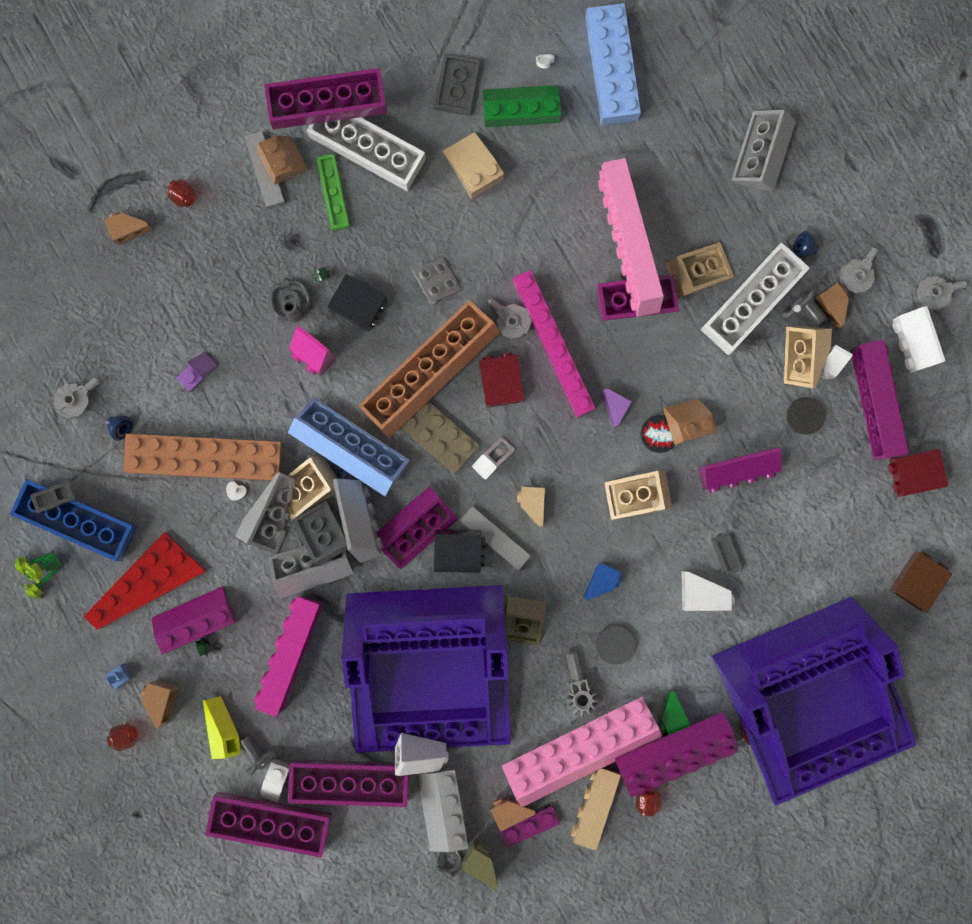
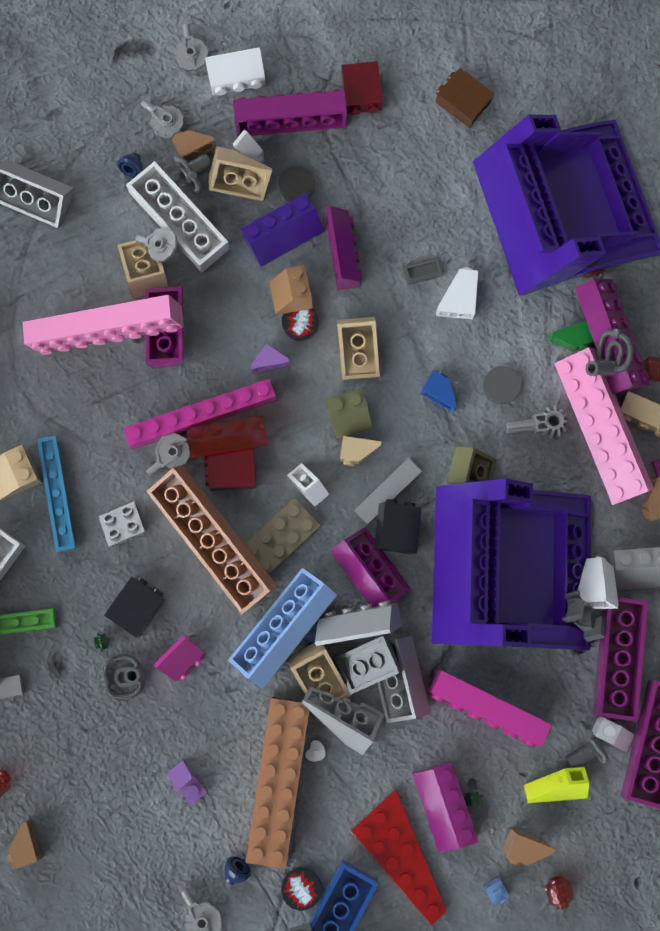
camera: 85 degrees left, 5 degrees down
none -> dark azure plate [37,435,77,552]
none -> light grey piece [135,227,177,262]
none -> clear red slope [186,416,268,458]
none -> dark purple slope [241,193,324,267]
none -> tile [281,868,321,911]
none -> olive slope [325,388,372,440]
none -> dark grey piece [562,591,606,642]
none -> dark grey piece [585,328,634,376]

